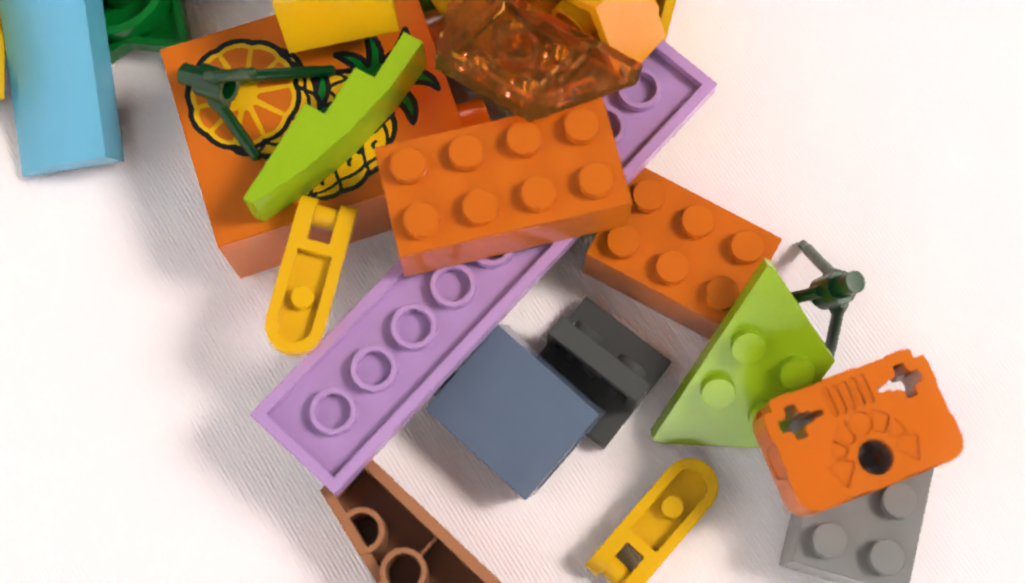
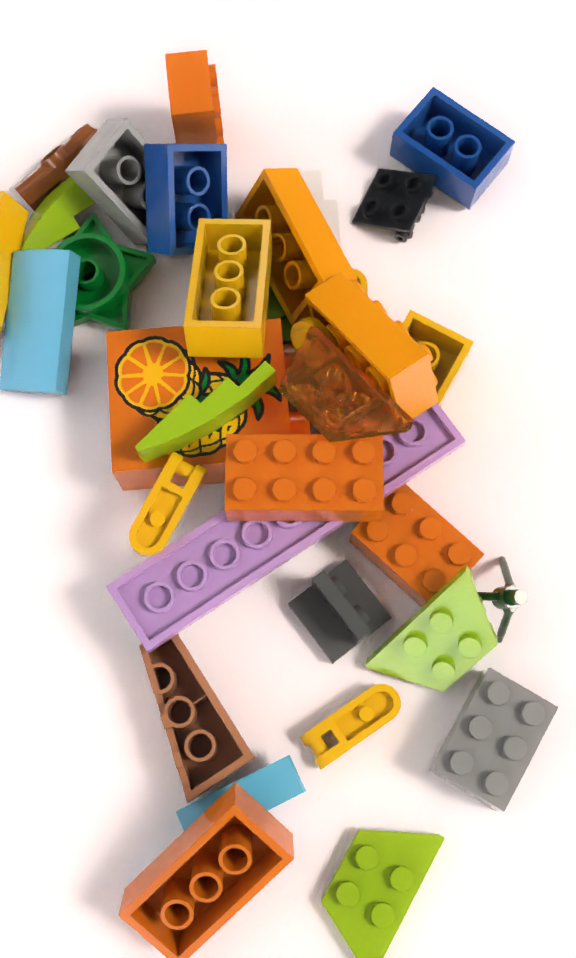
camera: 15 degrees right, 0 degrees up
dark green plant [177,62,336,161] -> none
sand blue brick [425,324,606,500] -> none
orange axle [752,349,964,517] -> none

